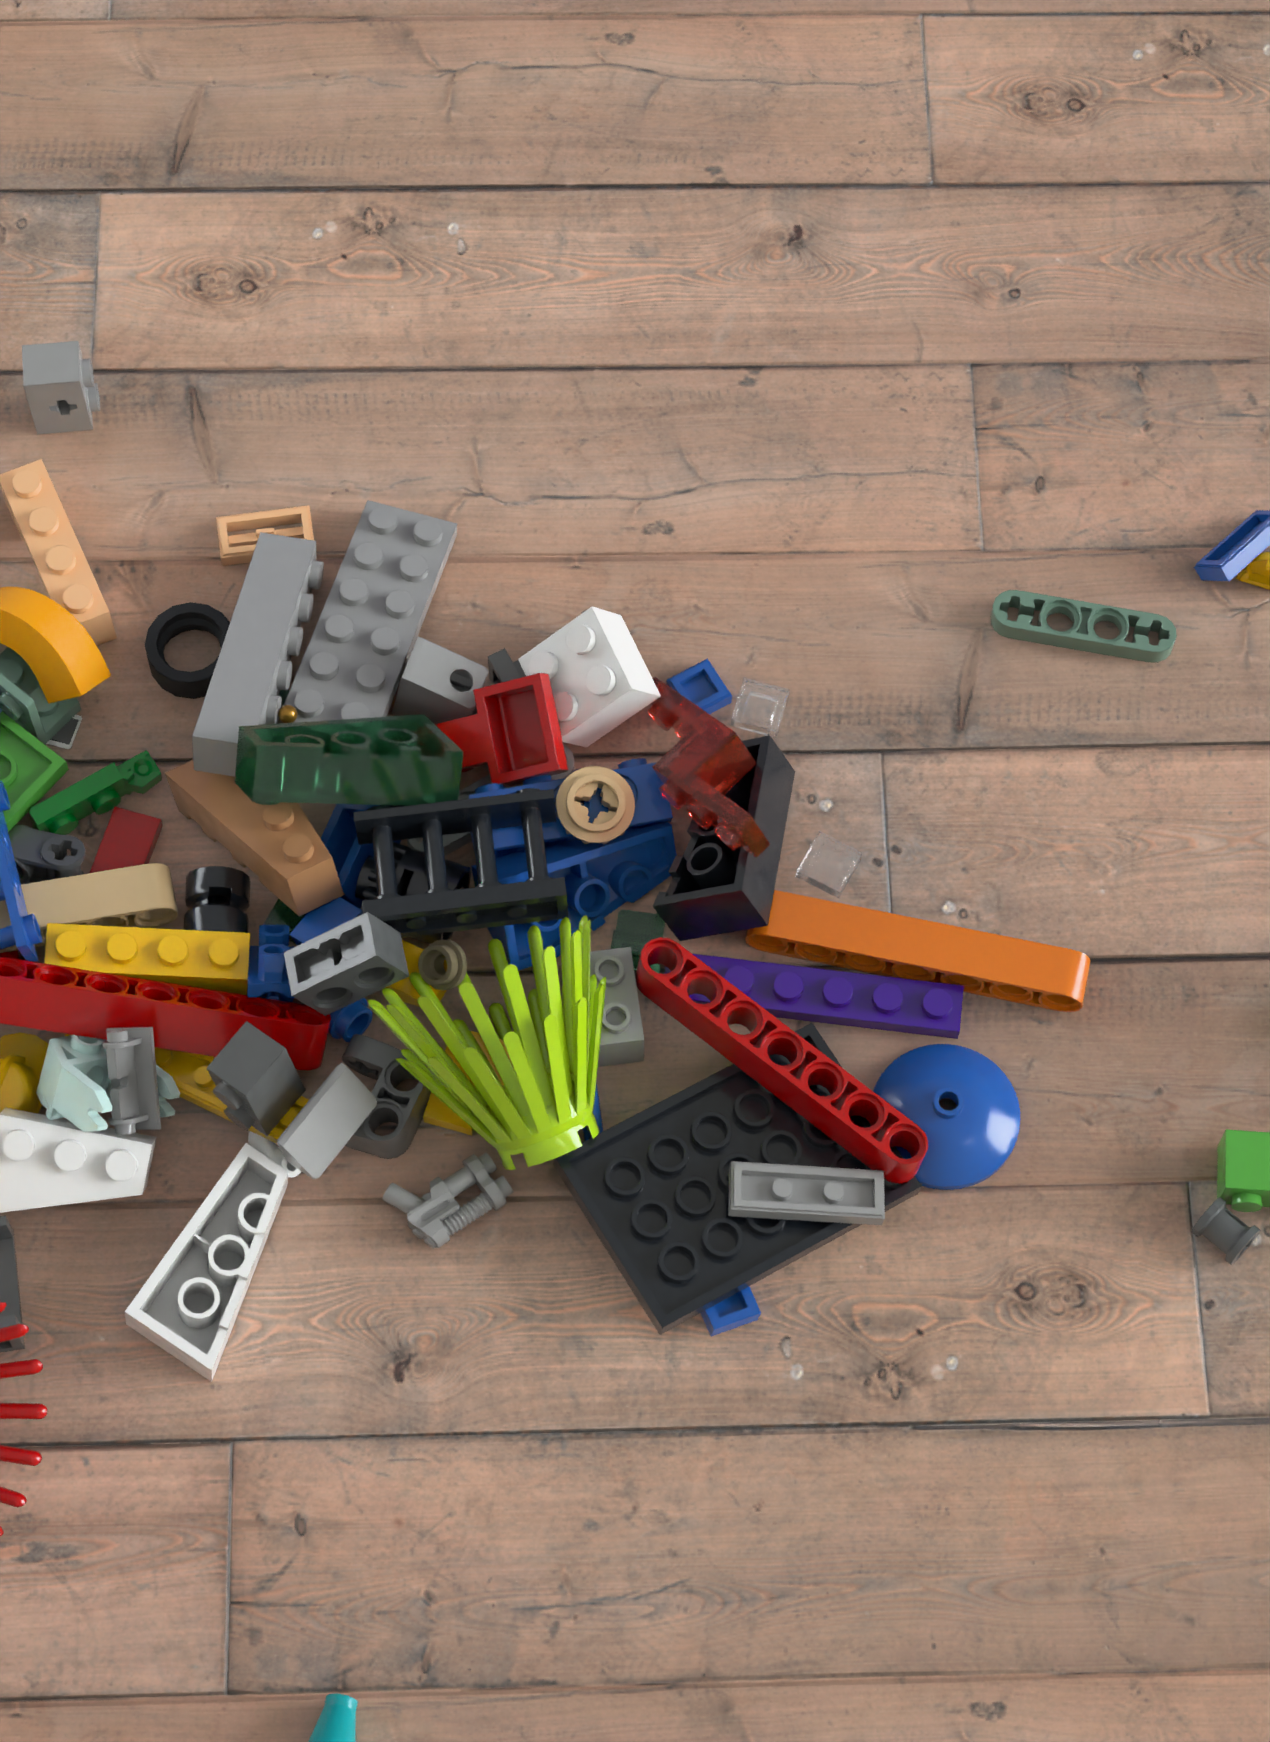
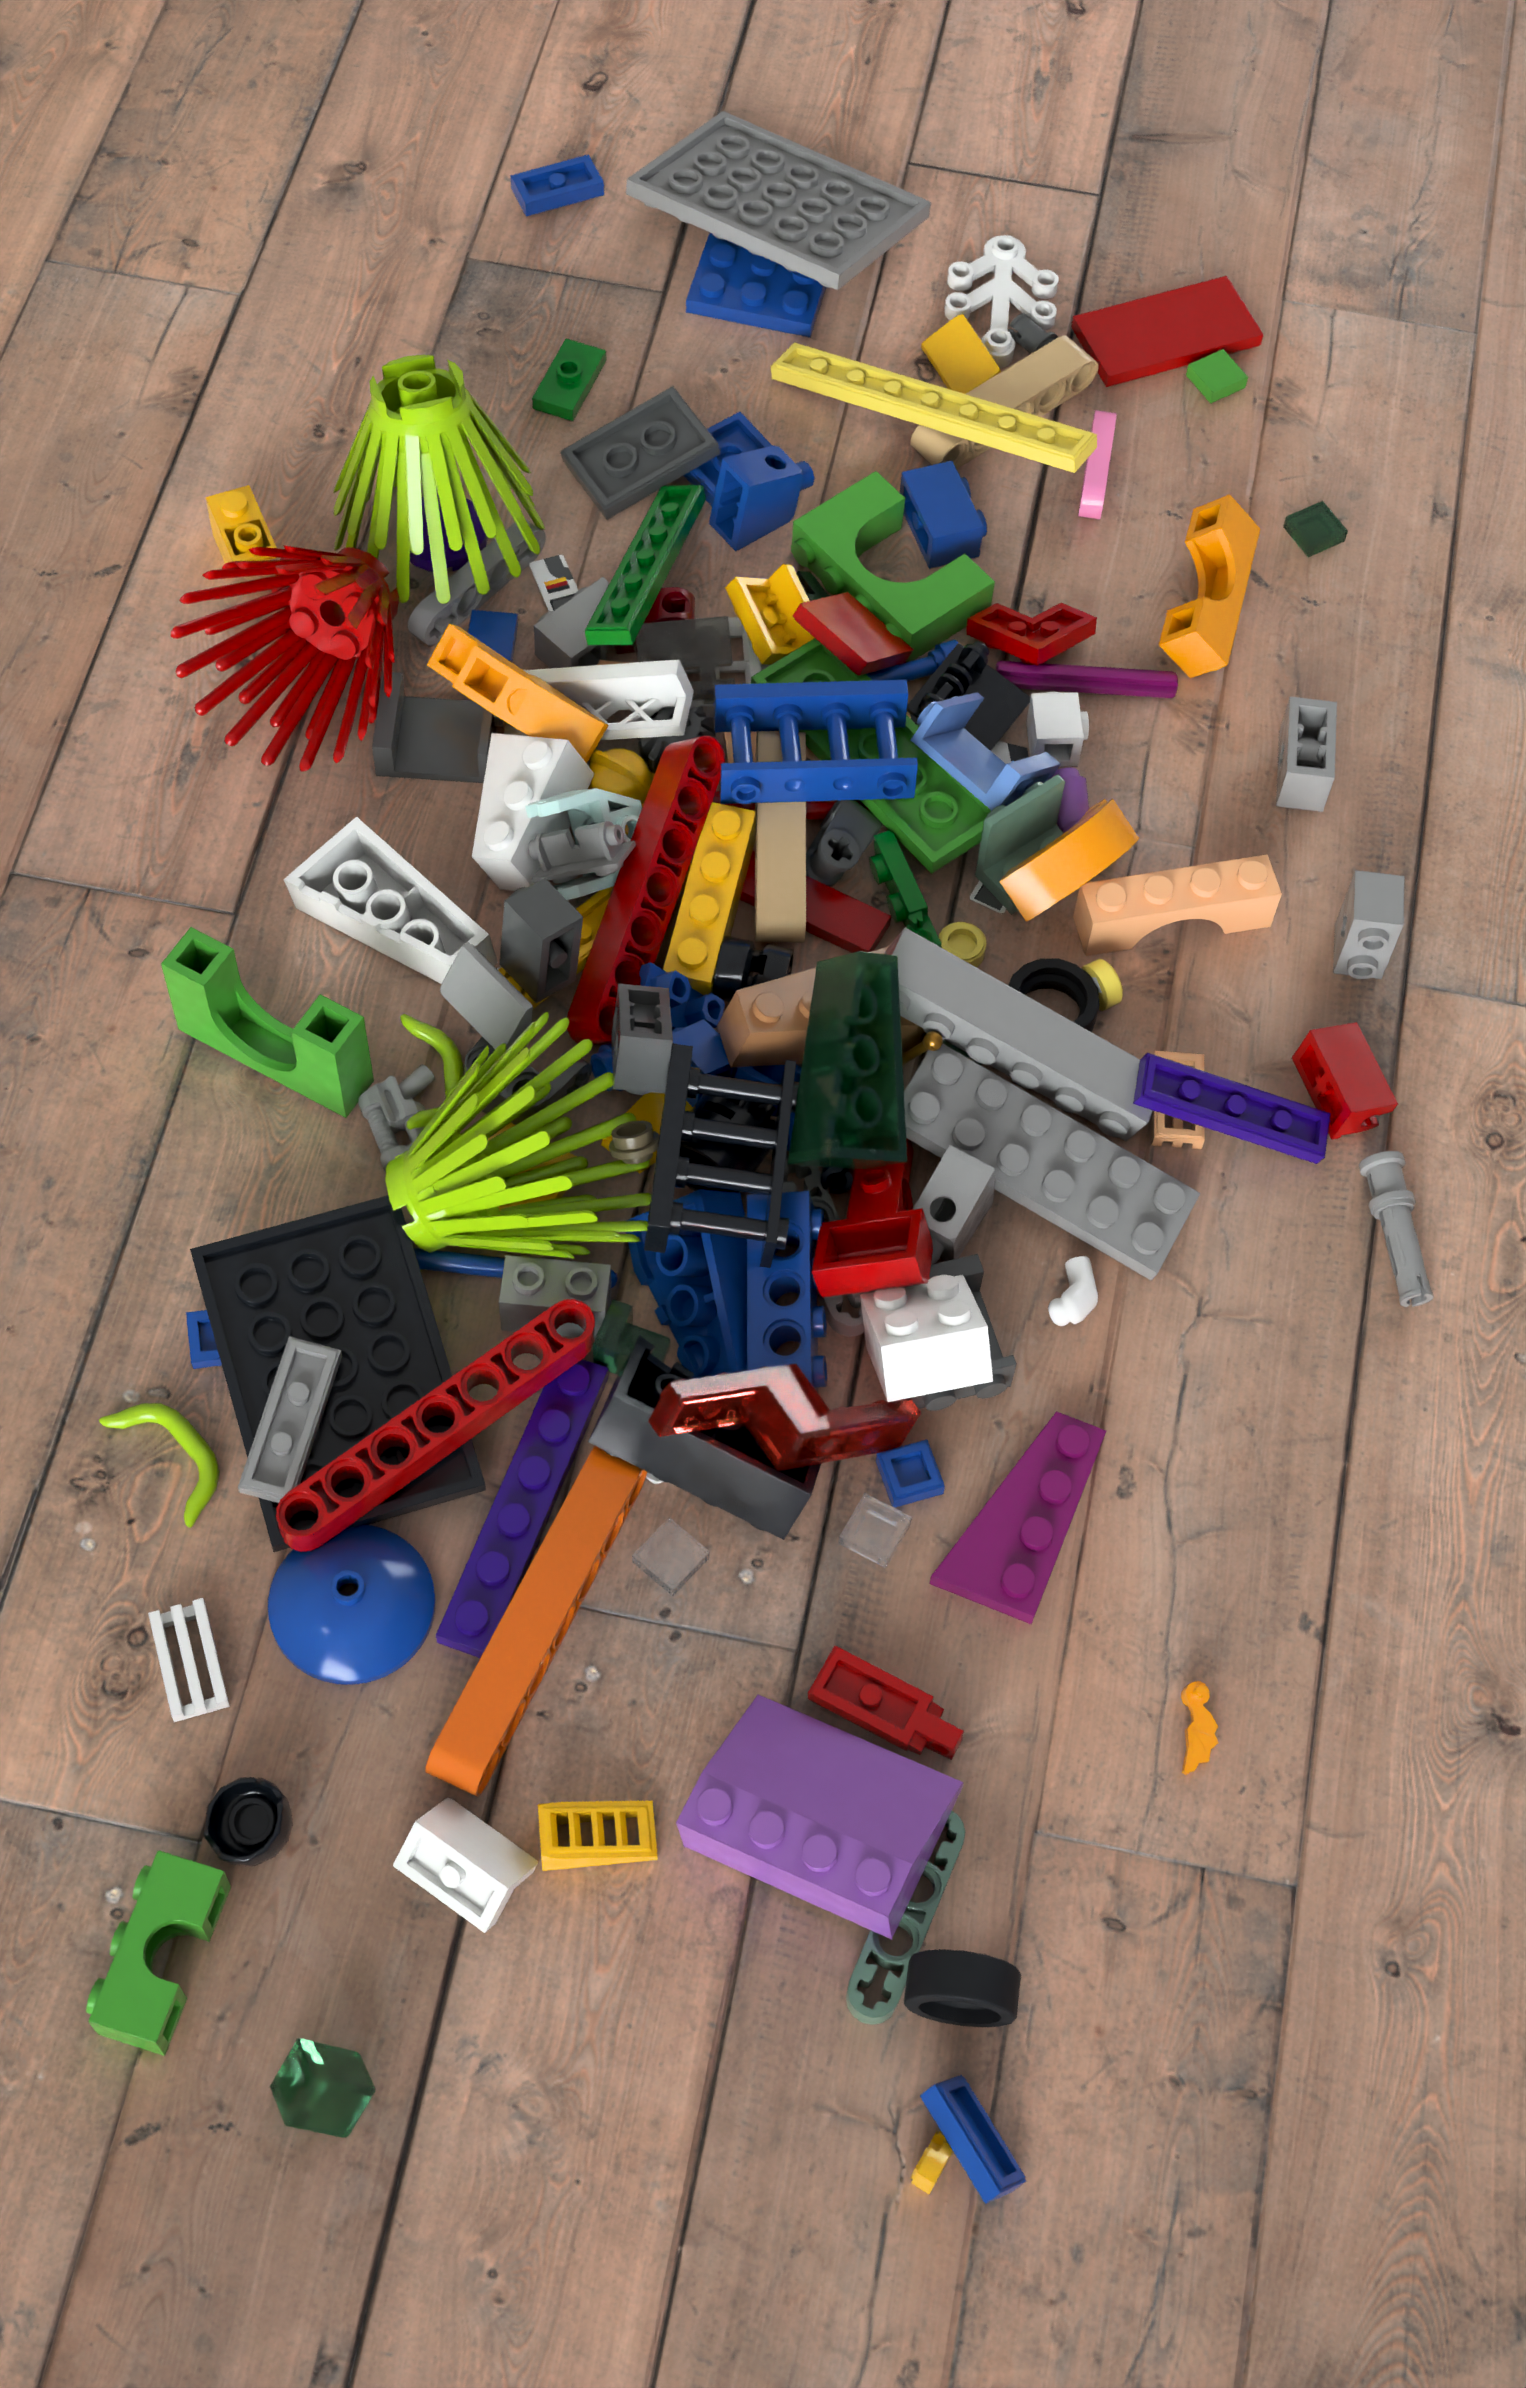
camera: 100 degrees right, 5 degrees down
tan gear [556,766,635,844] -> none
dark grey bush [1191,1197,1261,1265] -> none
none -> lime animal [99,1403,220,1528]
none -> white tile [148,1598,230,1722]
none -> bright green arch [161,927,374,1118]
none -> black hair [203,1777,293,1866]
none -> white panel [393,1798,538,1933]
none -> lime animal [400,1014,464,1130]
none -> yellow slope [537,1800,658,1871]
none -> medium lavender slope [676,1695,963,1940]
none -> red hinge [808,1646,964,1760]
none -> black tyre [904,1949,1021,2027]
none -> magenta wing [929,1411,1106,1625]
none -> light yellow tile [938,922,986,968]
none -> white arm [1048,1256,1098,1326]
none -> light yellow tile [1081,959,1123,1011]
none -> dark purple tile [1133,1053,1330,1164]
none -> light orange piece [1181,1681,1219,1775]
none -> red hinge [1292,1022,1398,1140]
none -> light grey pin [1359,1151,1434,1307]

